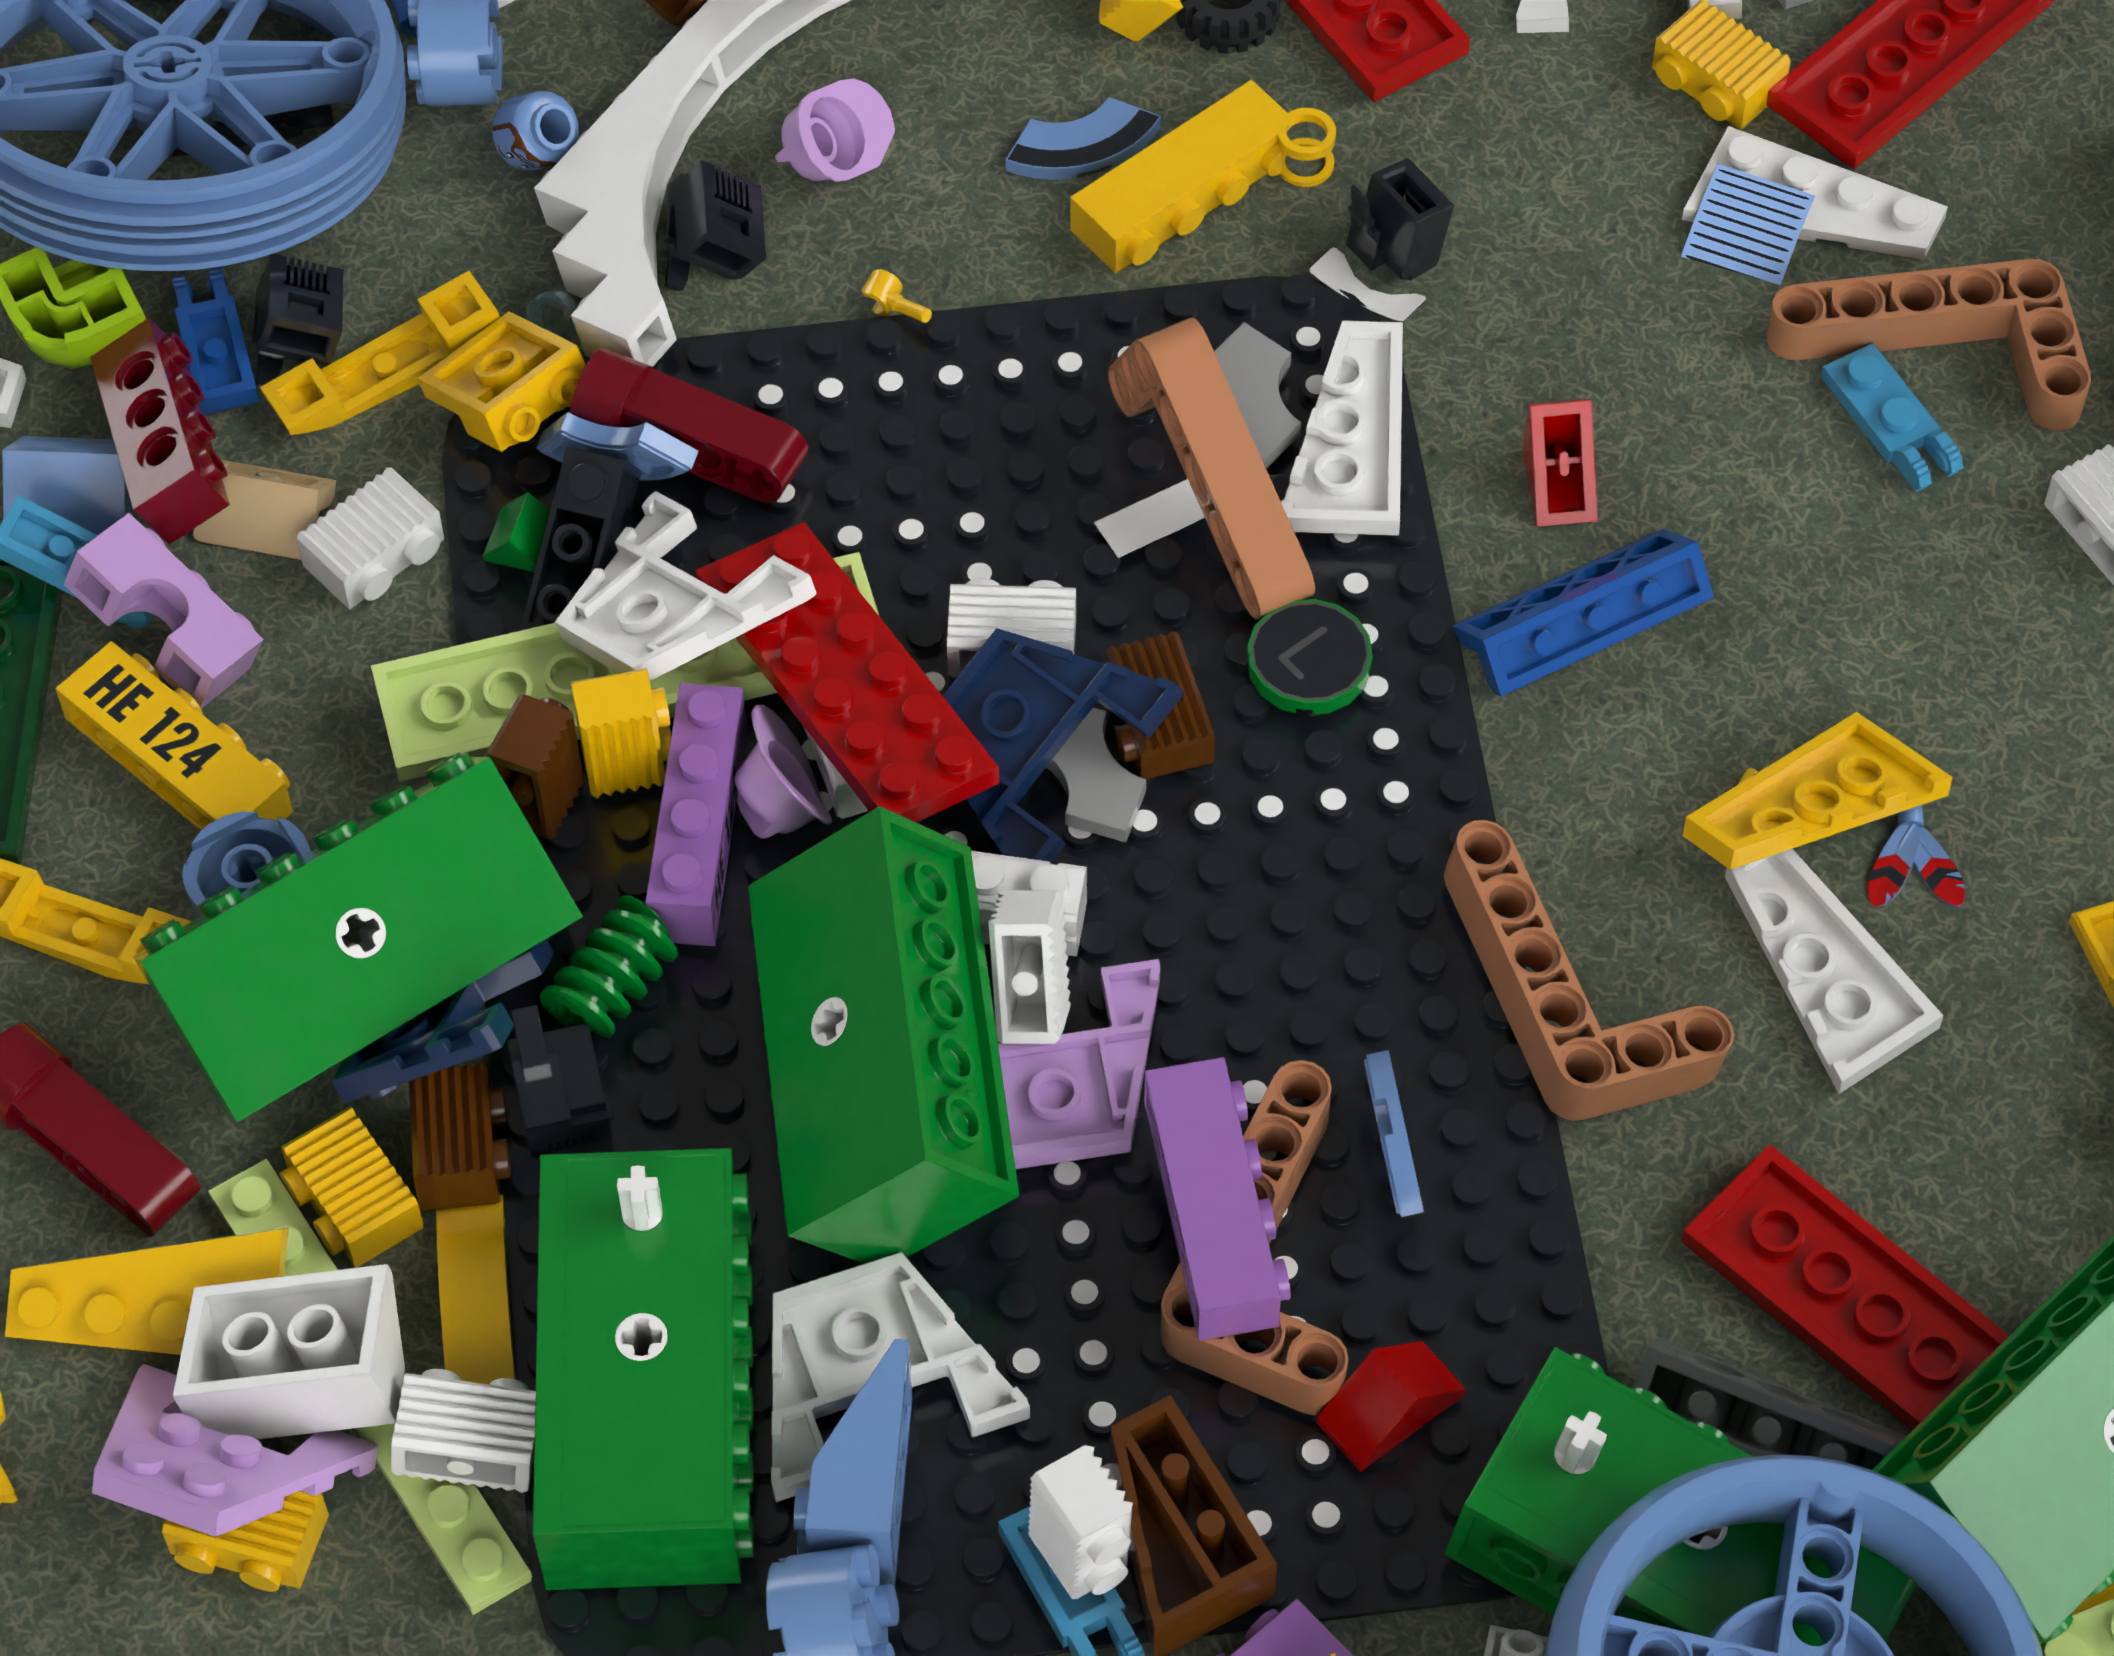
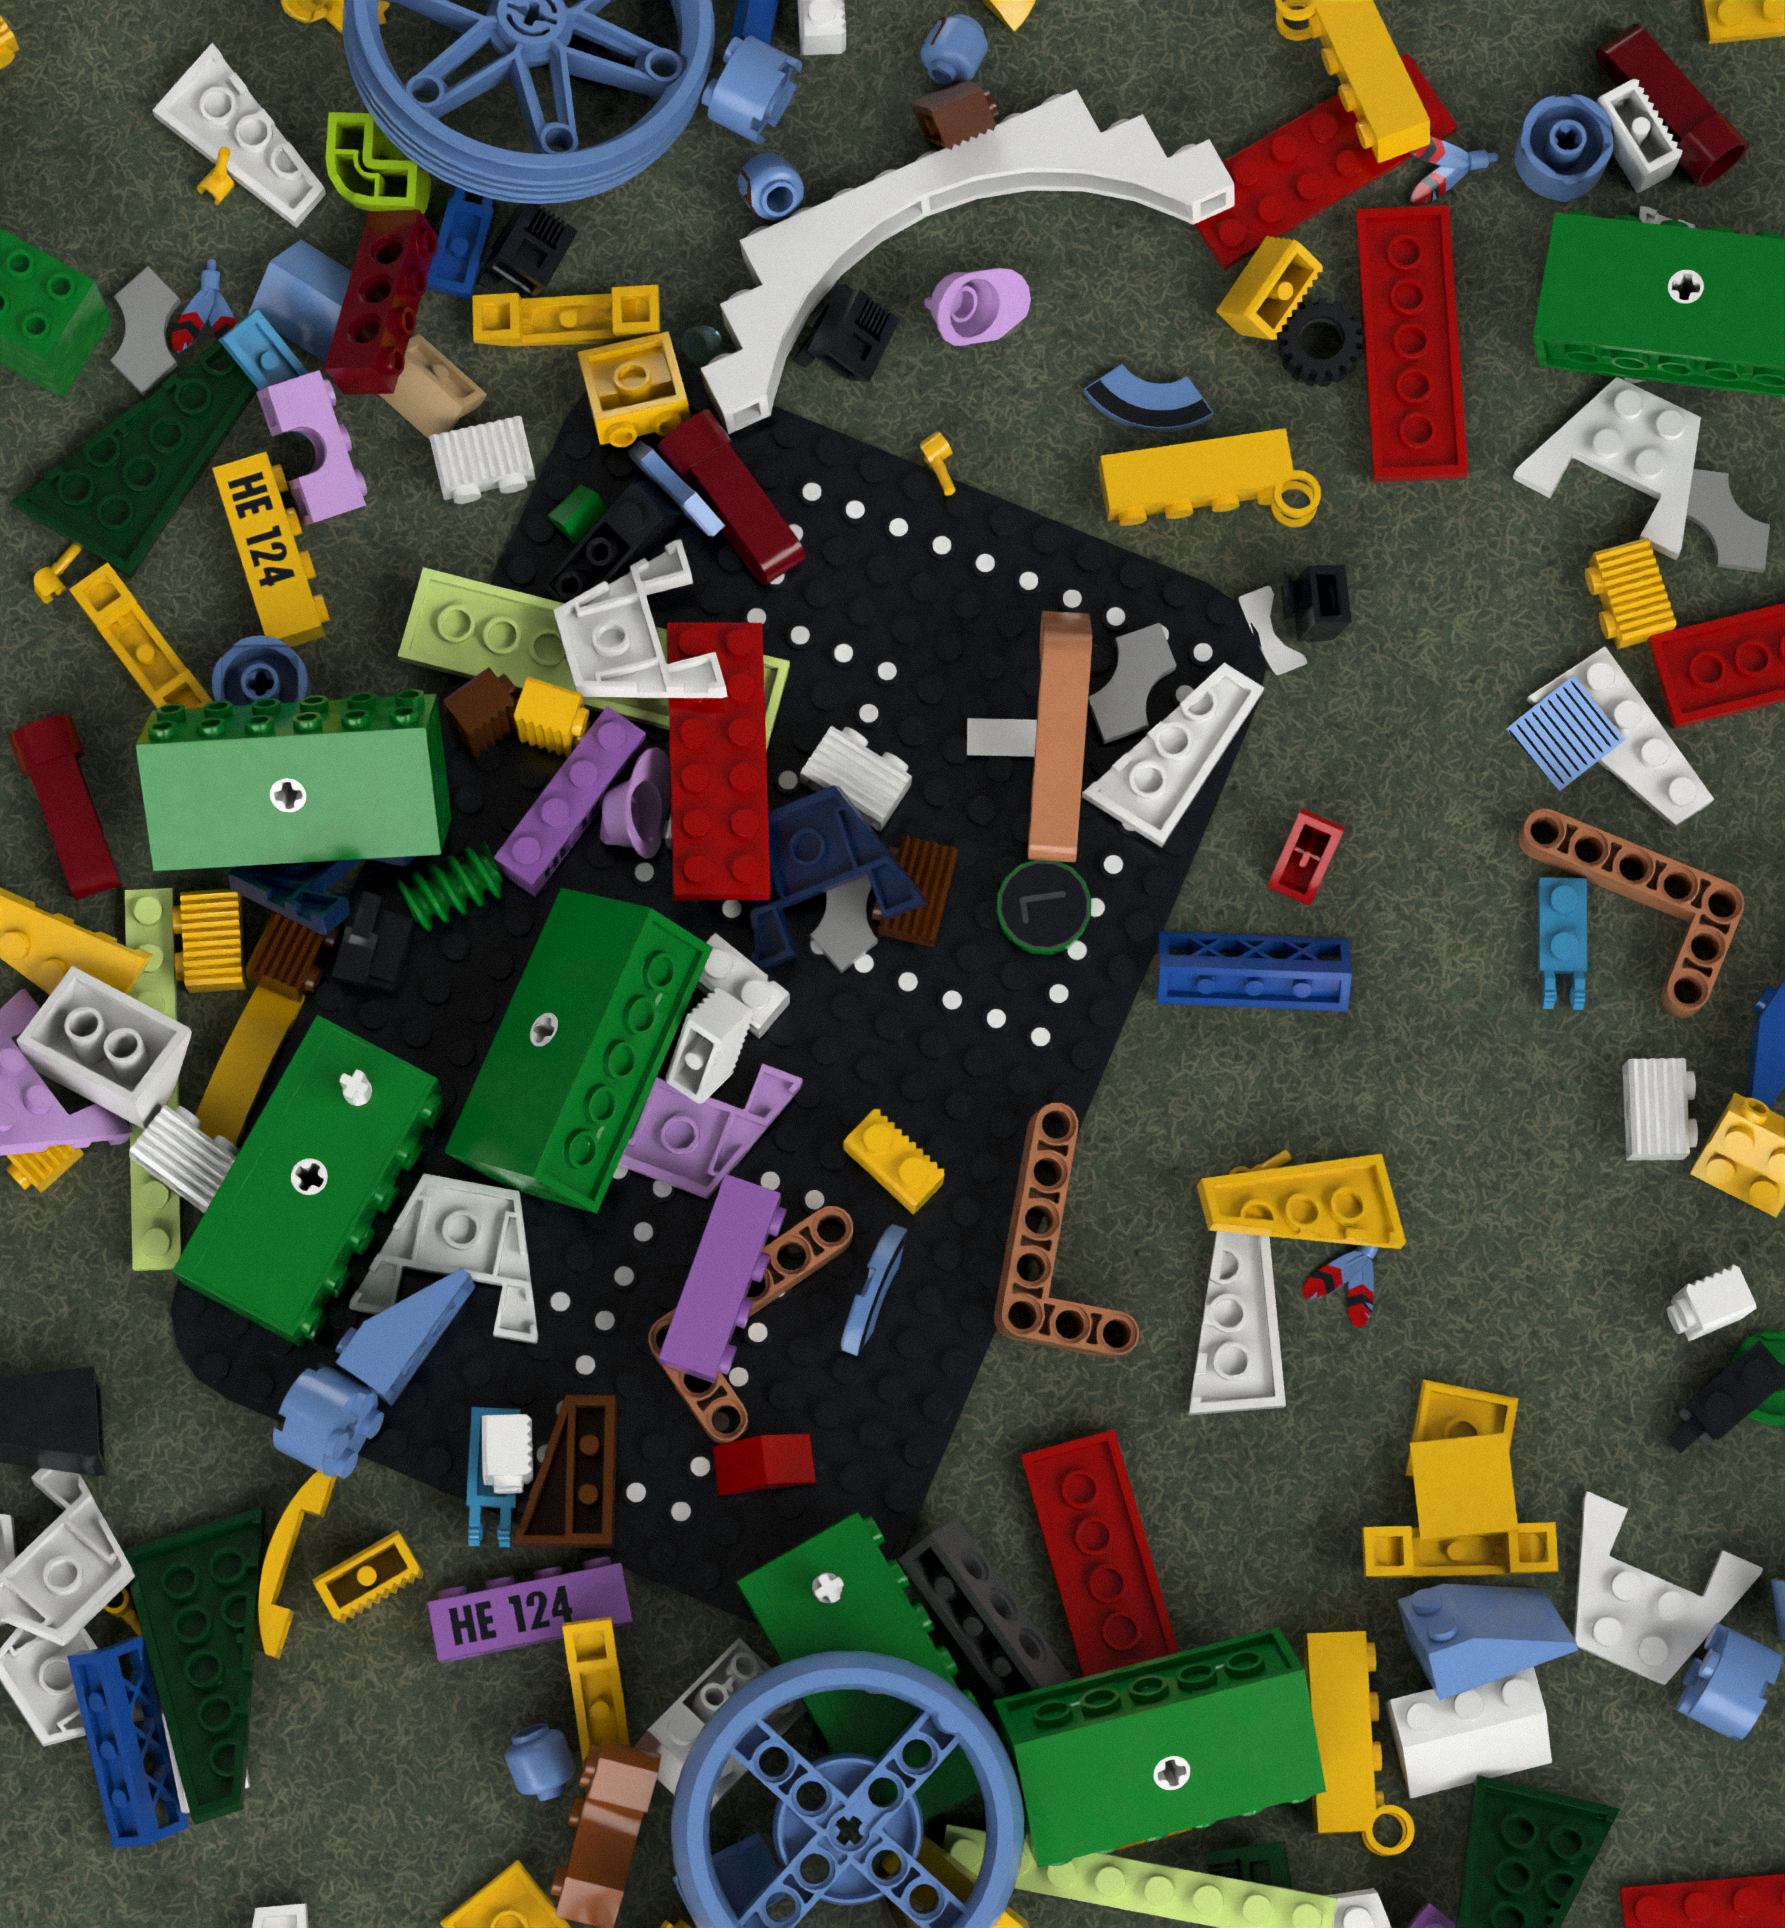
camera: 25 degrees right, 20 degrees up
none -> yellow brick [843,1109,944,1215]

